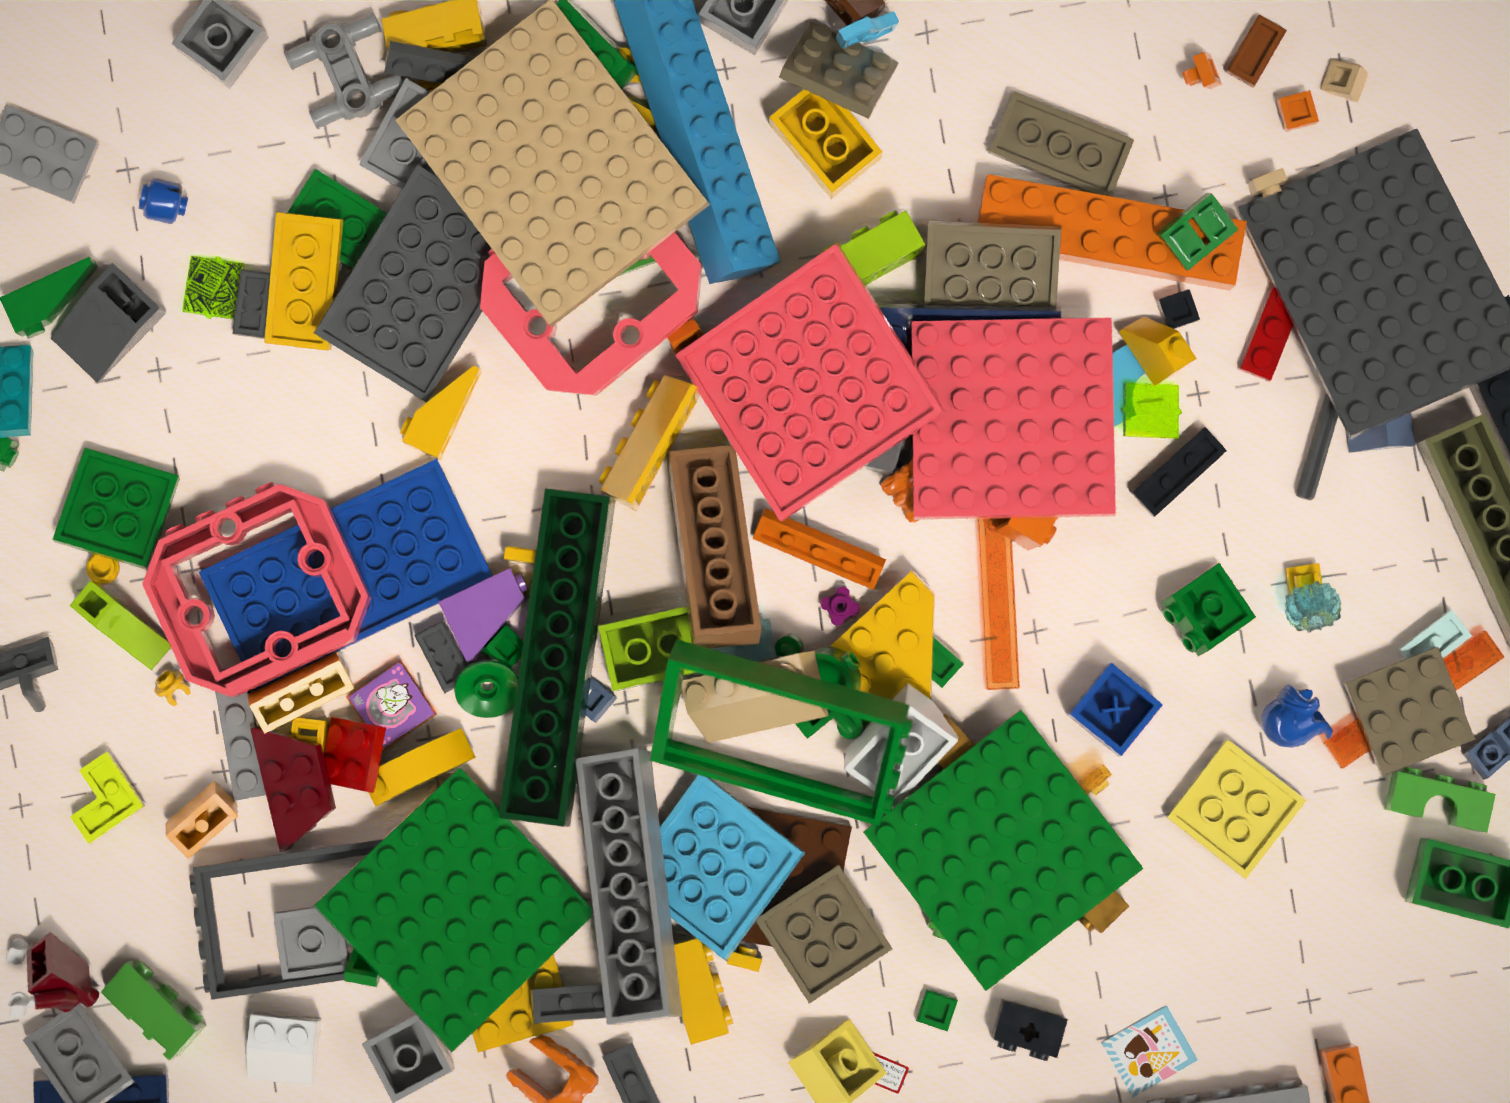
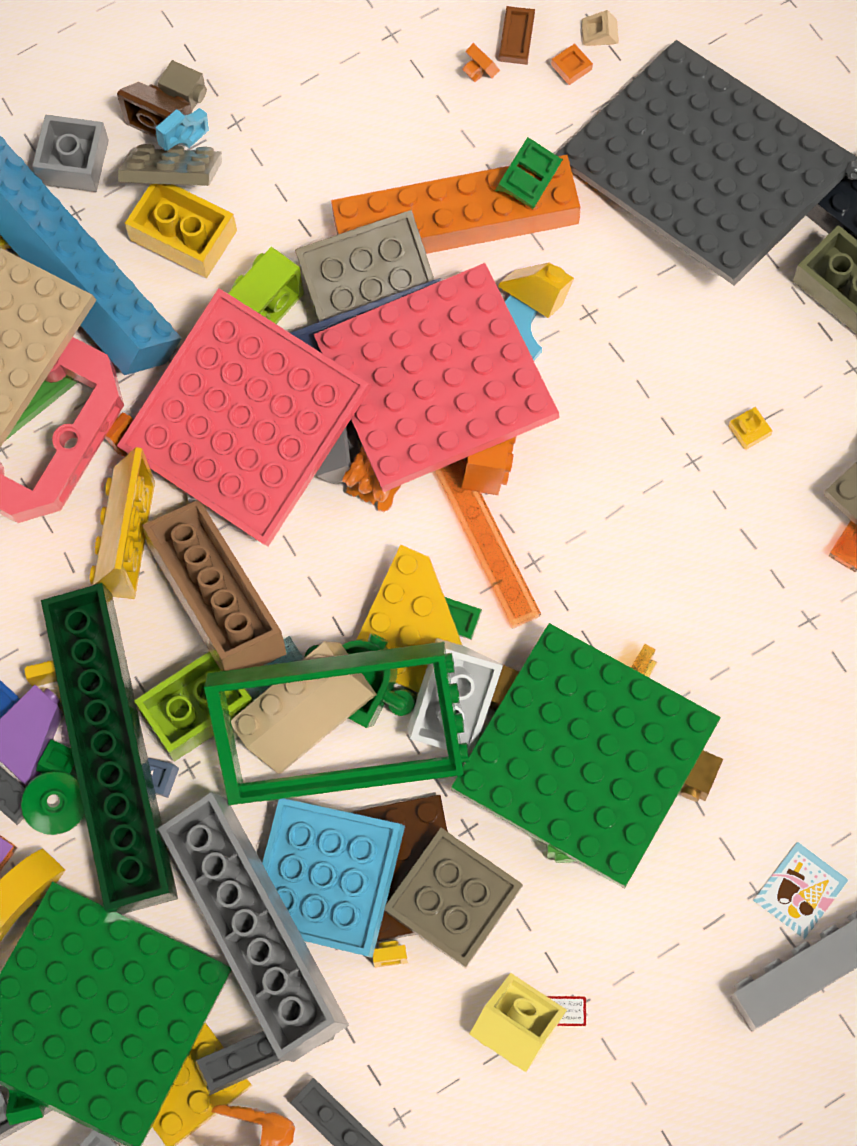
camera: 20 degrees left, 15 degrees down
yellow brick [674,937,734,1045] -> none
orange plate [753,508,887,590] -> none
magenta plate [821,587,860,626] -> none
green tile [916,989,958,1032] -> none
dark tan plate [988,91,1135,197] -> none
black brick [991,999,1068,1061] -> none
blue brick [1067,663,1163,756] -> none
clear neon green piece [1120,382,1182,439] -> none
black plate [1131,427,1227,518] -> none
black plate [1157,289,1201,329] -> none
green plate [1161,563,1256,657] -> none
light yellow plate [1166,739,1307,879] -> none
red plate [1239,285,1293,382] -> none
tan plate [1248,168,1288,198] -> none
blue hair [1261,684,1333,748] -> none
clear light blue gear [1285,581,1342,633] -> none
dark grey axle [1296,392,1338,501] -> none
sand blue slope [1347,413,1415,453] -> none

